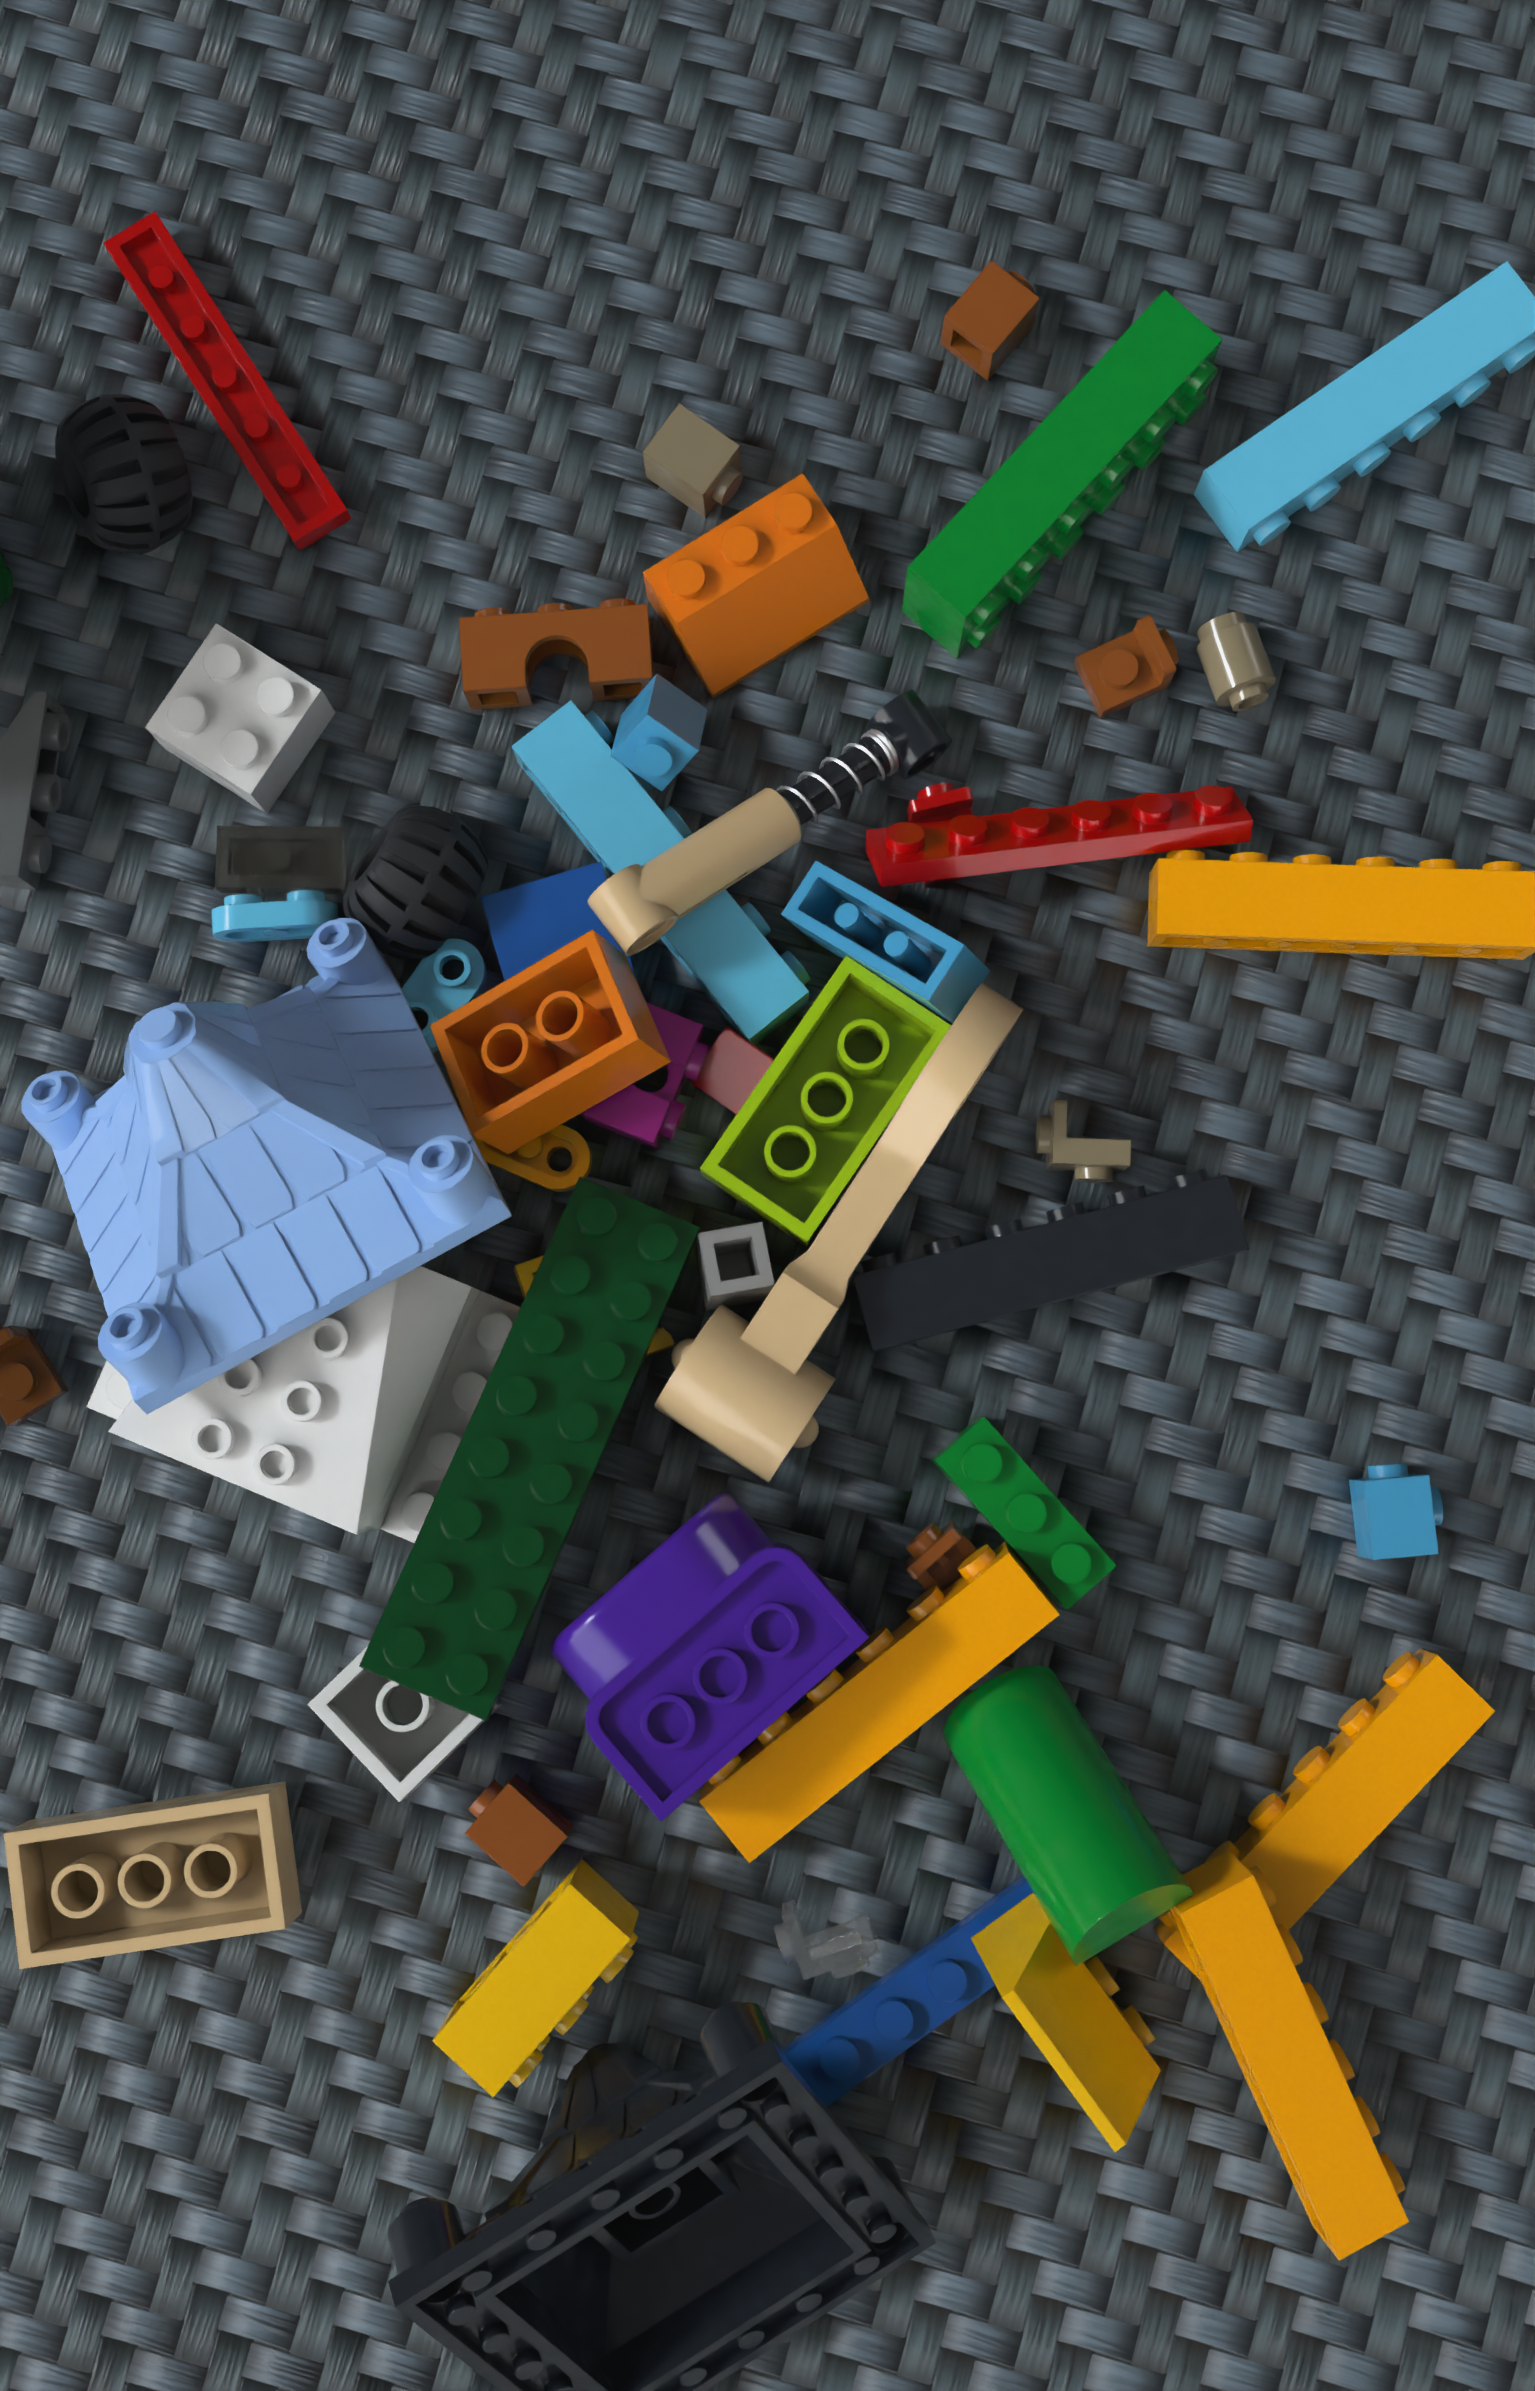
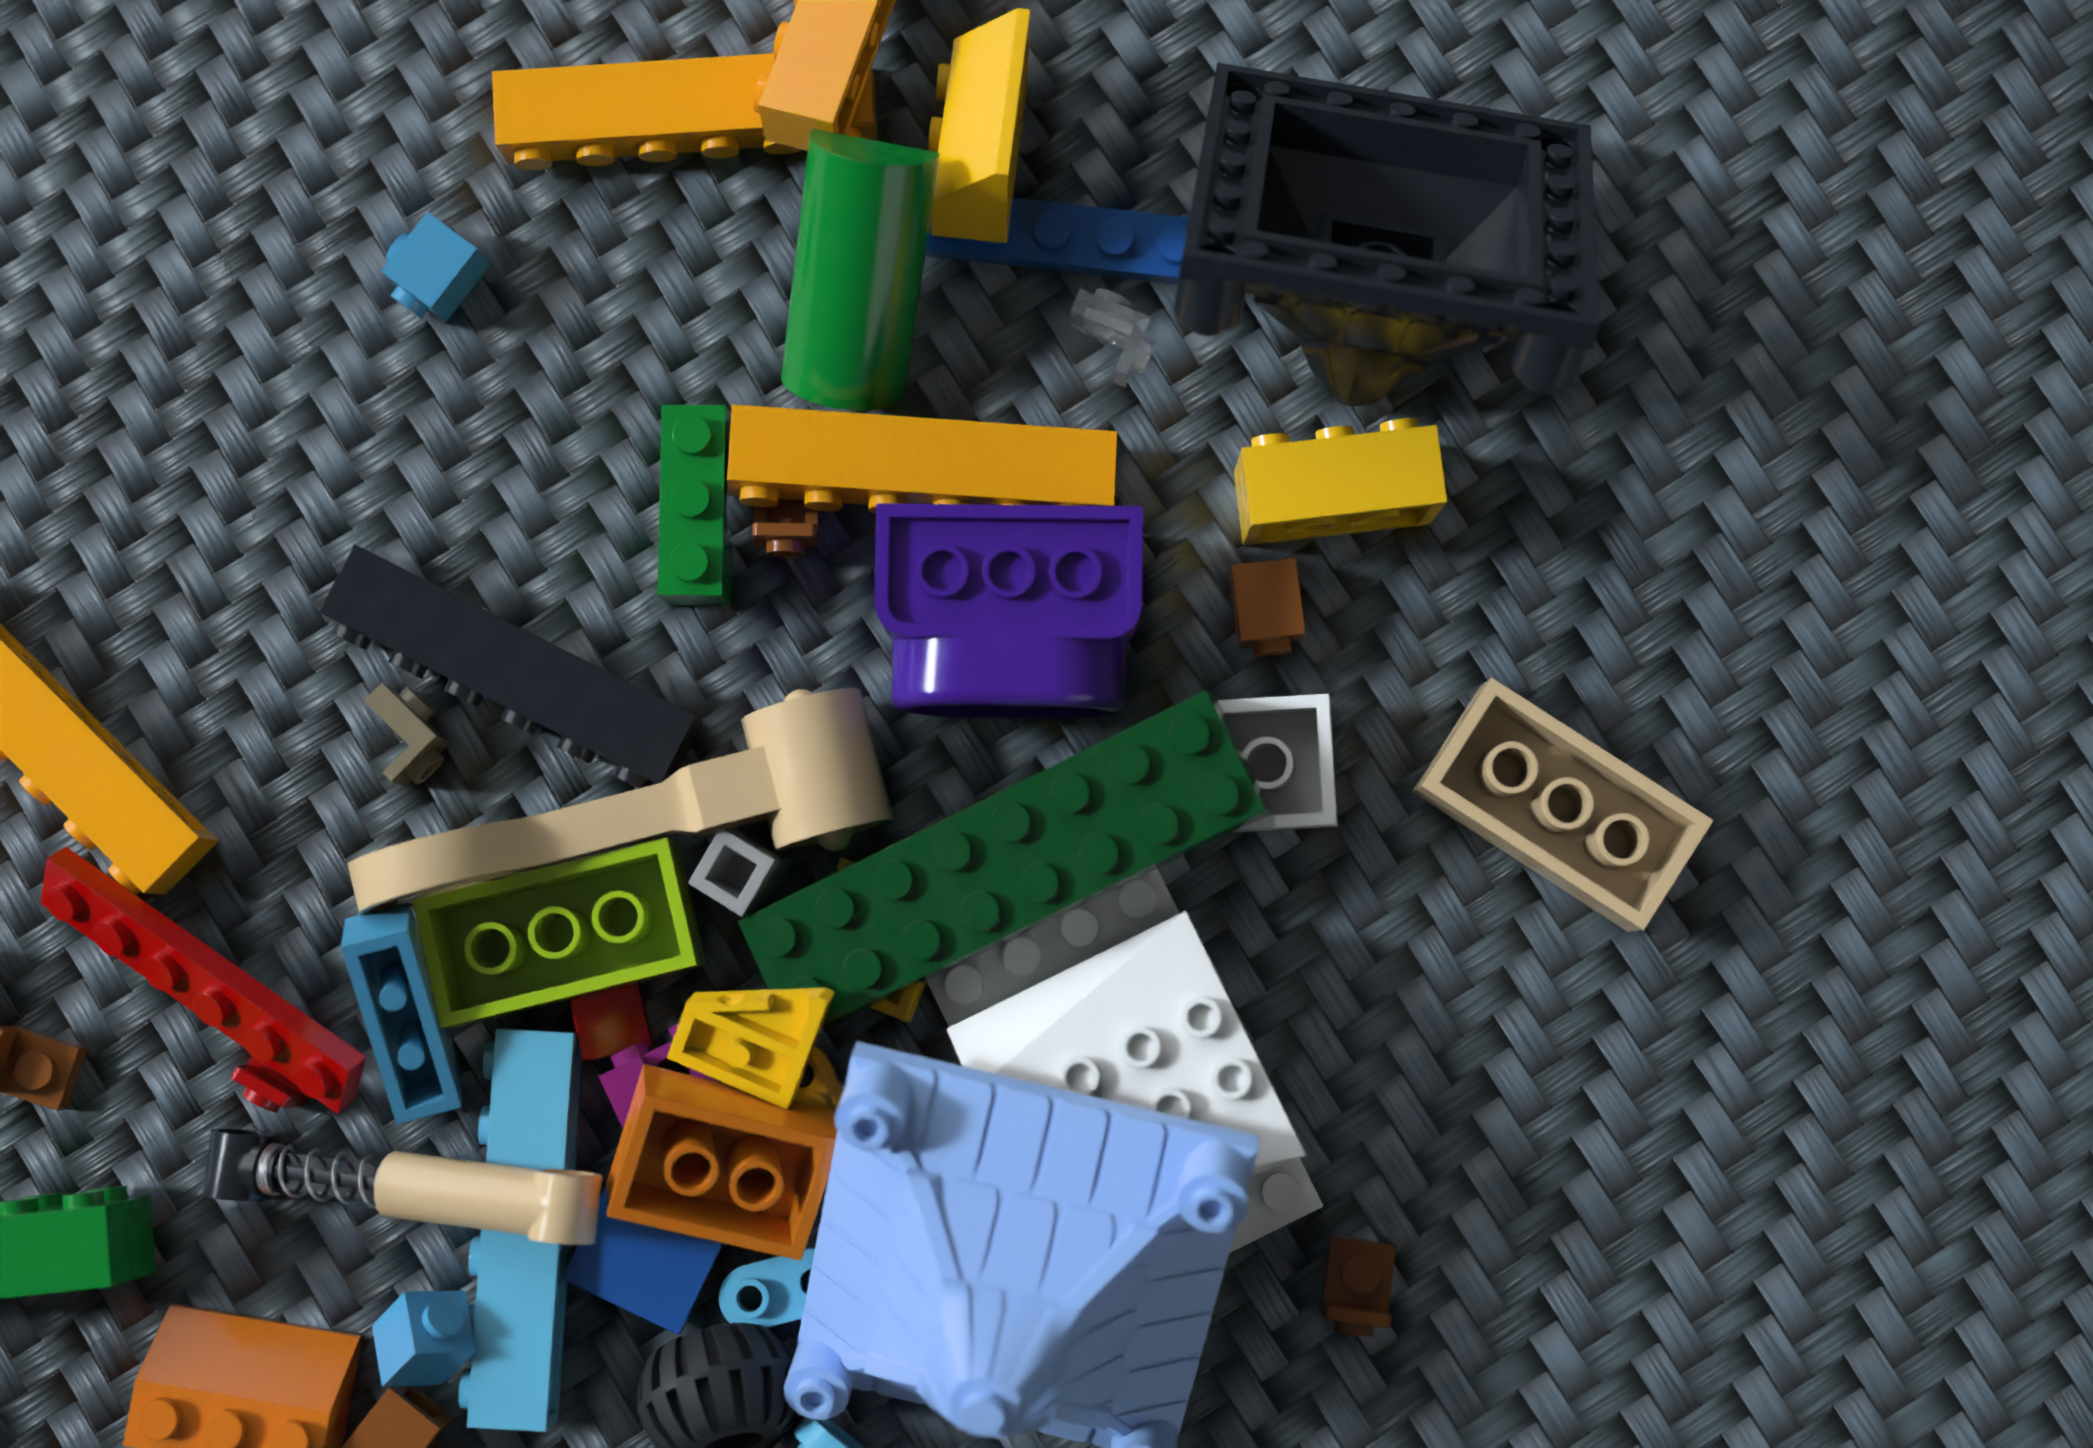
camera: 140 degrees left, 0 degrees up
none -> yellow wing [667,988,835,1110]

